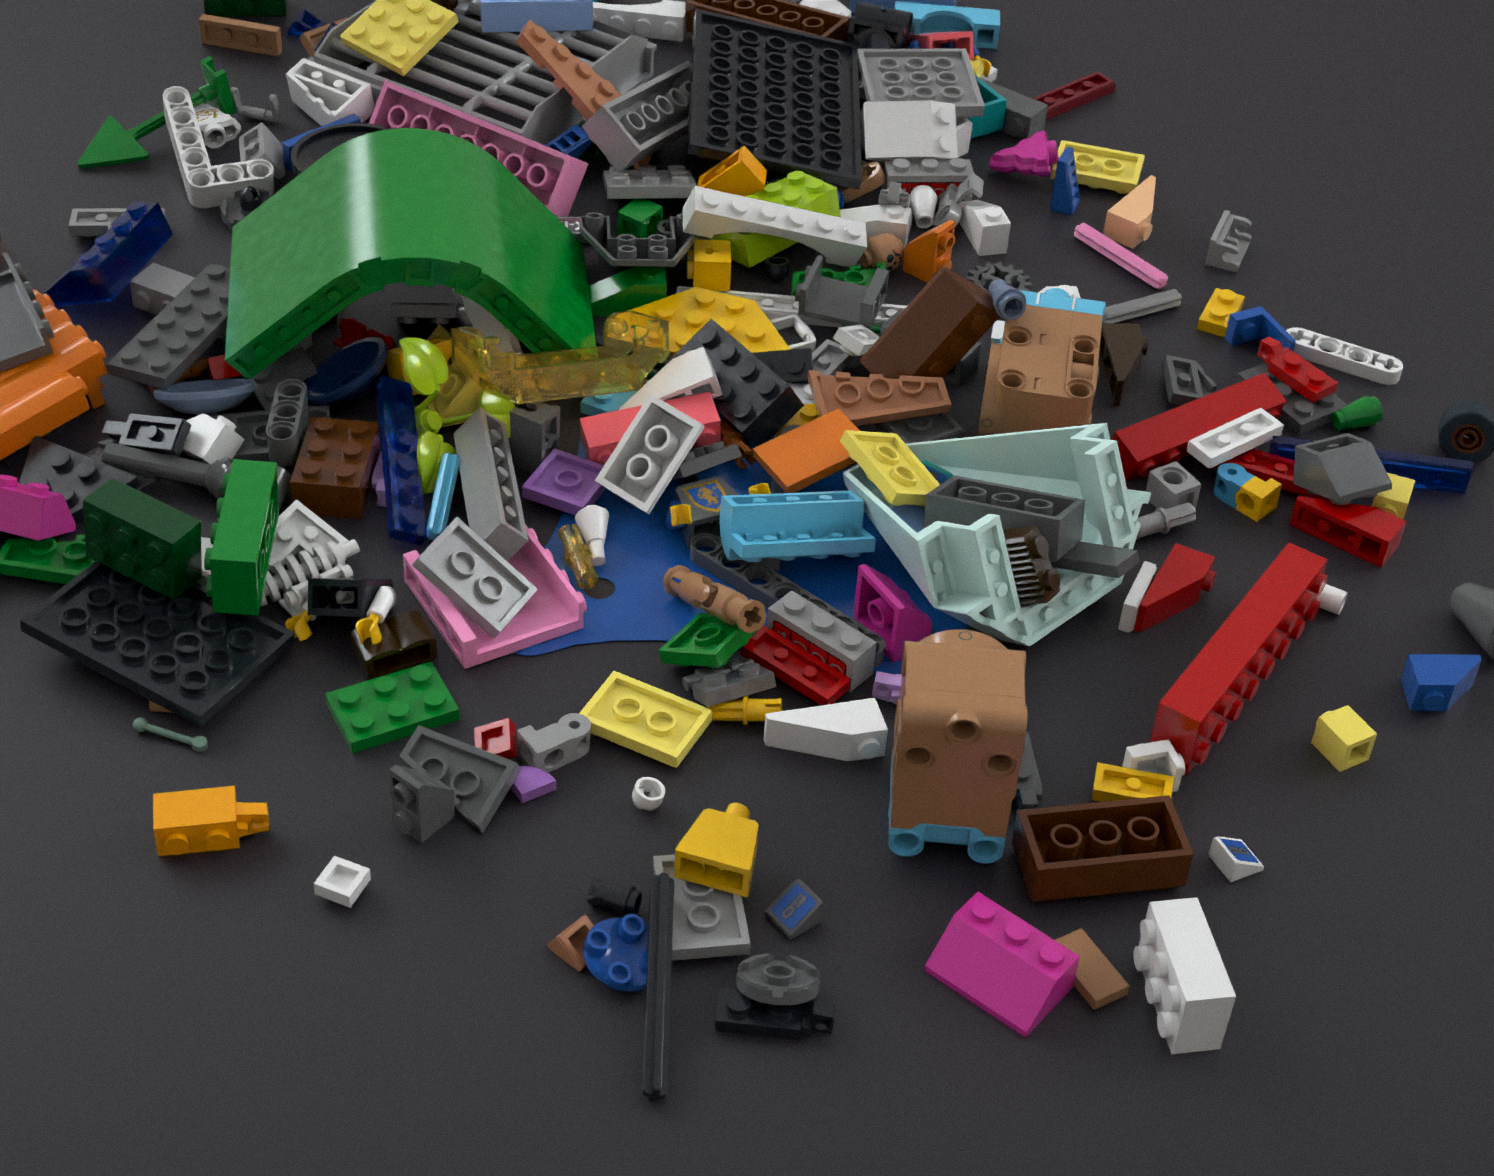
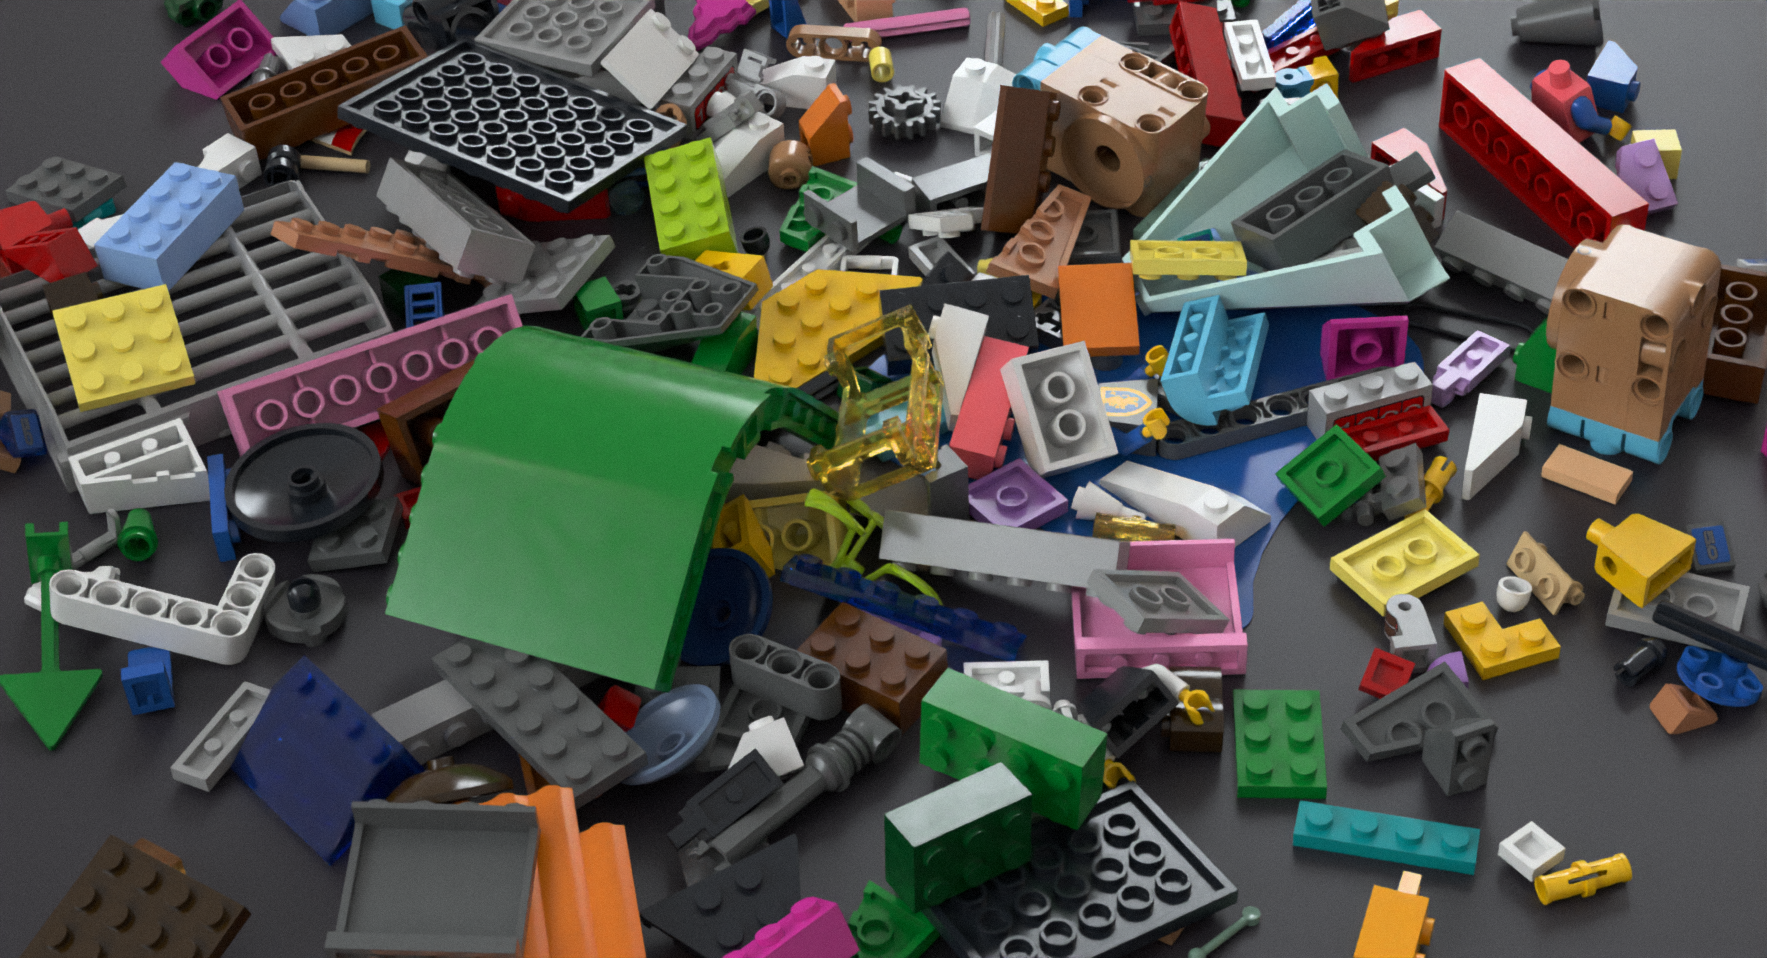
camera: 55 degrees left, 0 degrees up
light grey hinge [239,122,285,179] -> none
medium azure axle [425,452,460,540] -> none
medium nougat piece [663,565,767,633] -> none
white arch [683,186,867,267] -> none
light orange hinge [698,146,767,197] -> none
sand blue cone [988,279,1026,320] -> none
none -> green cone [117,508,158,561]
none -> blue bracket [121,647,175,715]
none -> black wheel [263,145,302,187]
none -> dark brown dish [385,756,514,804]
none -> medium nougat beam [786,24,882,62]
none -> light yellow hinge [868,47,894,82]
none -> white plate [964,660,1050,700]
none -> white wedge [1100,461,1271,547]
none -> teal plate [1293,800,1480,875]
none -> light grey brick [1435,210,1568,315]
none -> yellow plate [1443,601,1561,680]
none -> tan hinge [1506,531,1585,615]
none -> coral torso [1530,60,1632,143]
none -> yellow pin [1534,853,1632,905]
none -> light nougat tile [1541,444,1633,505]
none -> lavender wing [1615,139,1678,215]

